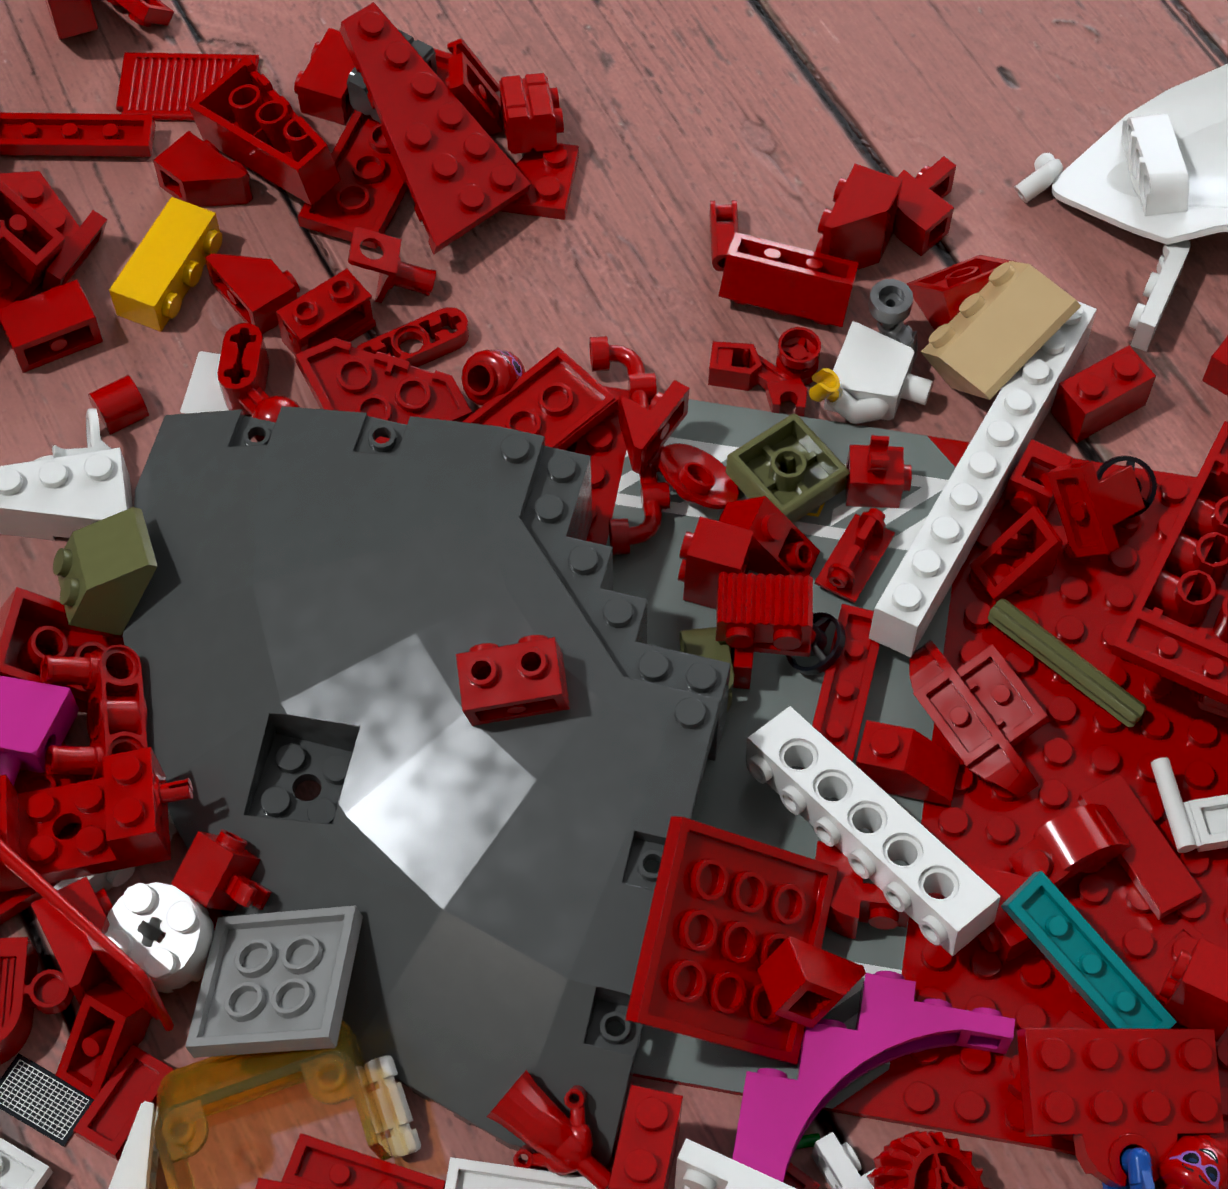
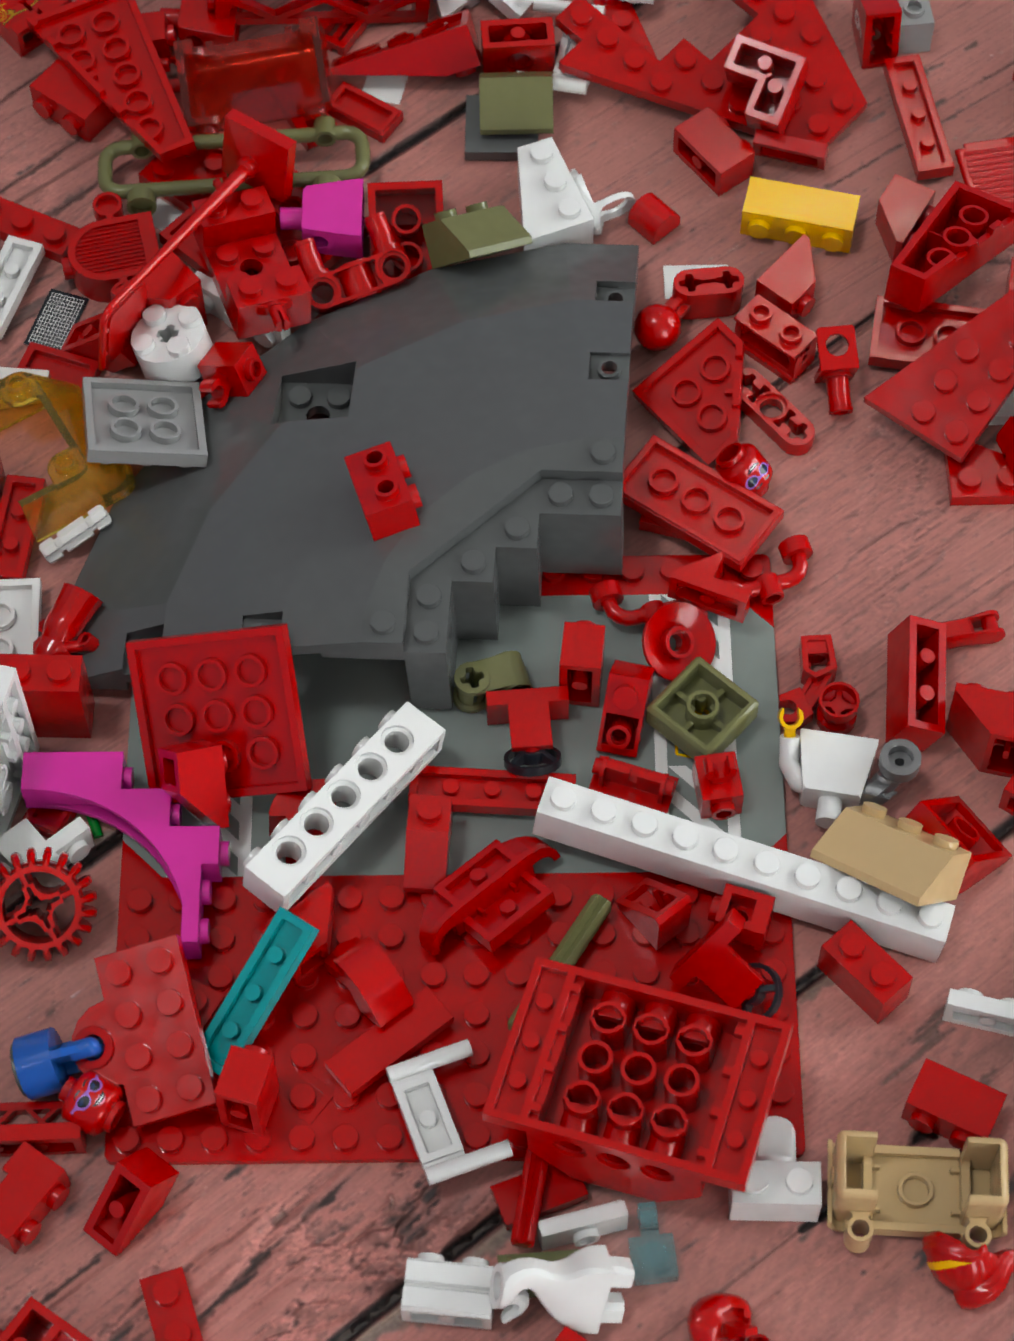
camera: 80 degrees right, 0 degrees up
red brick [716,571,813,650] -> none

